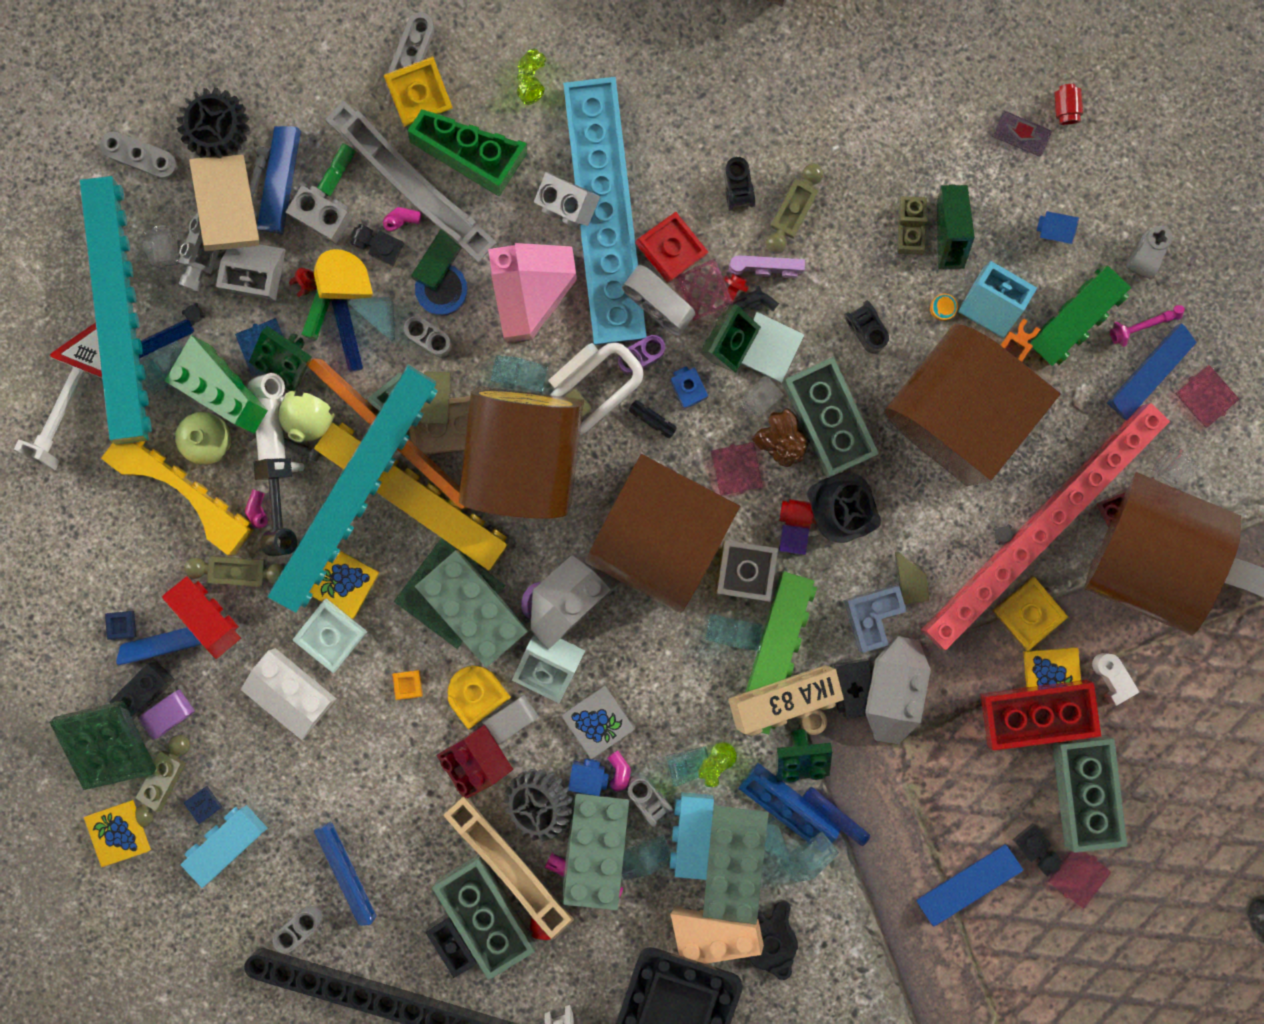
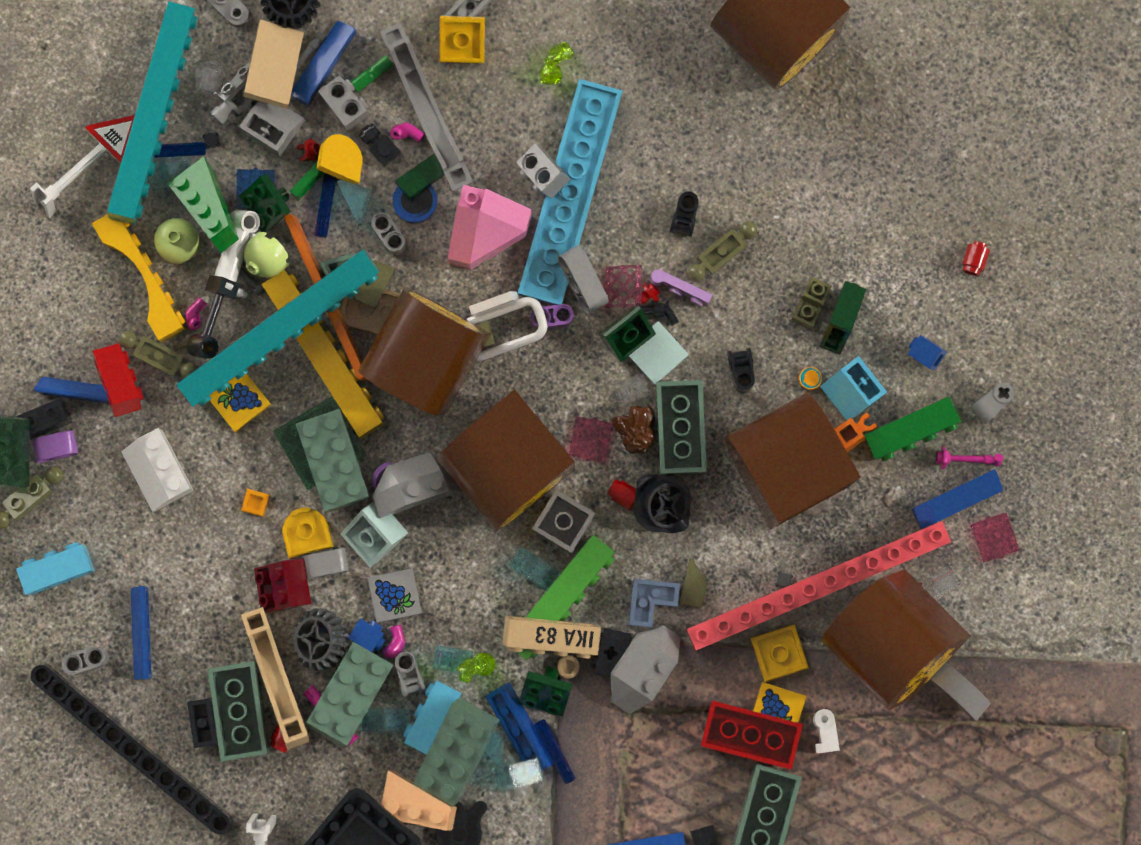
camera: 30 degrees right, 5 degrees down
dark blue tile [105,611,137,640] -> none
dark blue tile [184,786,222,824] -> none
light aqua tile [293,598,367,674] -> none
green wedge [407,109,527,197] -> none
clear light blue slope [490,355,548,393] -> none
black axle [629,400,677,439] -> none
red tile [635,212,709,284] -> none
blue brick [670,366,708,410] -> none
dark purple tile [779,525,809,555] -> none
tile [992,110,1052,157] -> none

